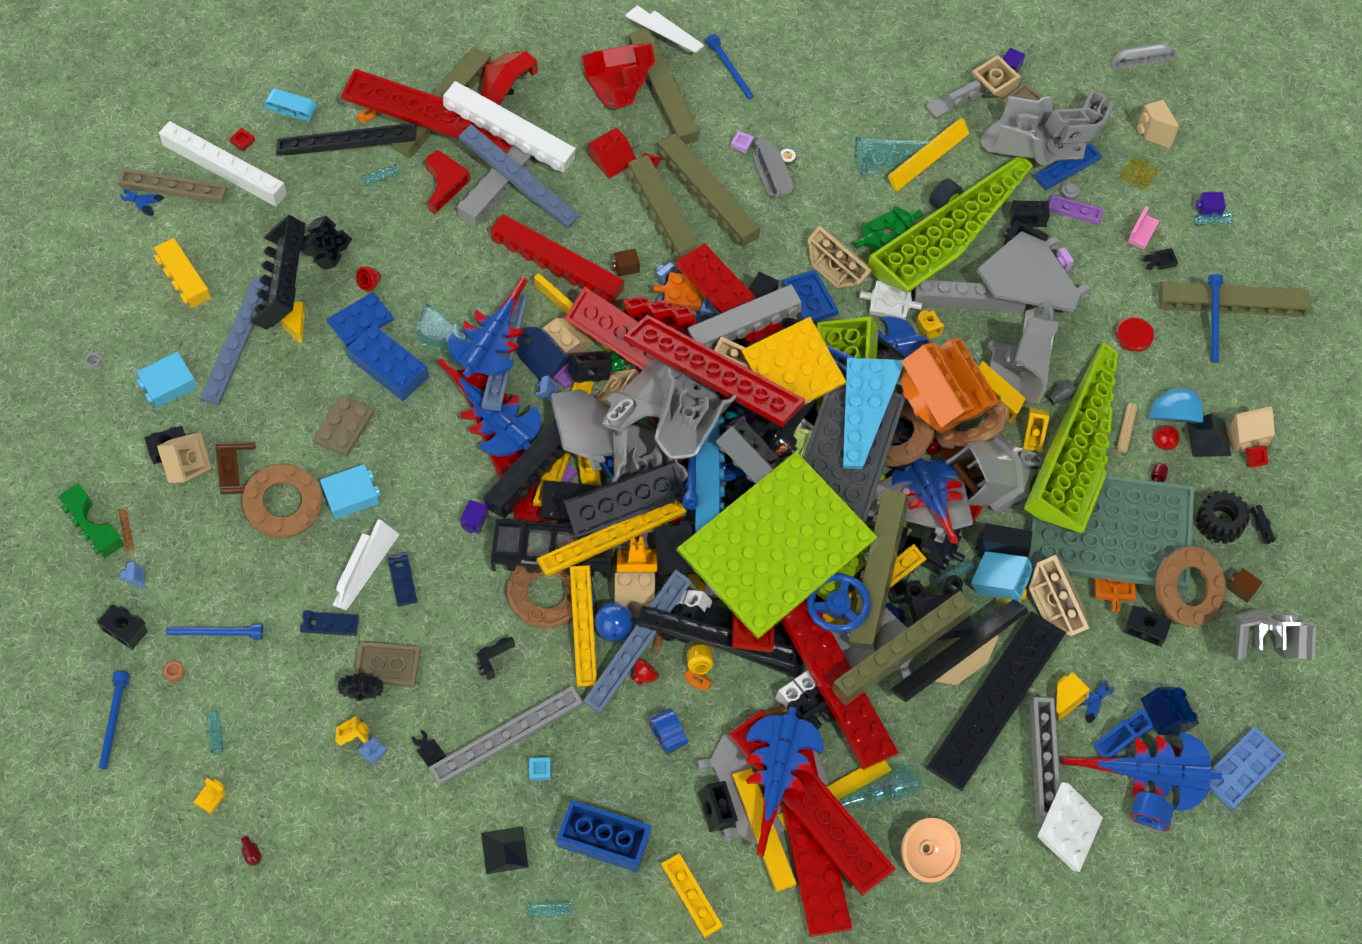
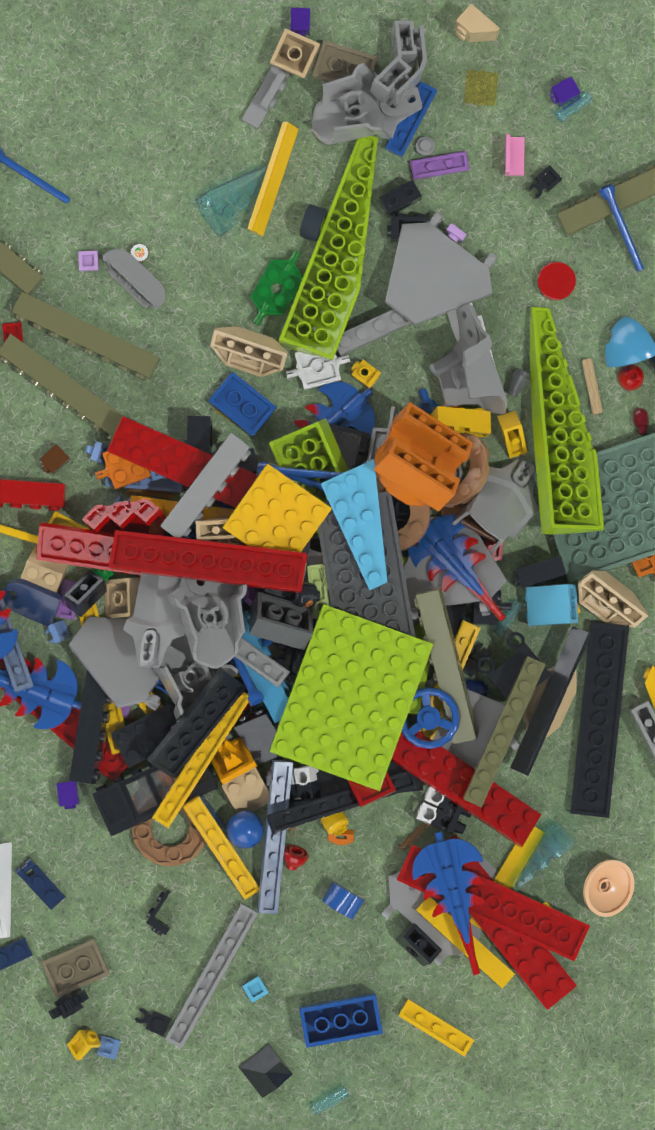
camera: 20 degrees left, 25 degrees up
none -> light grey tile [235,638,290,688]

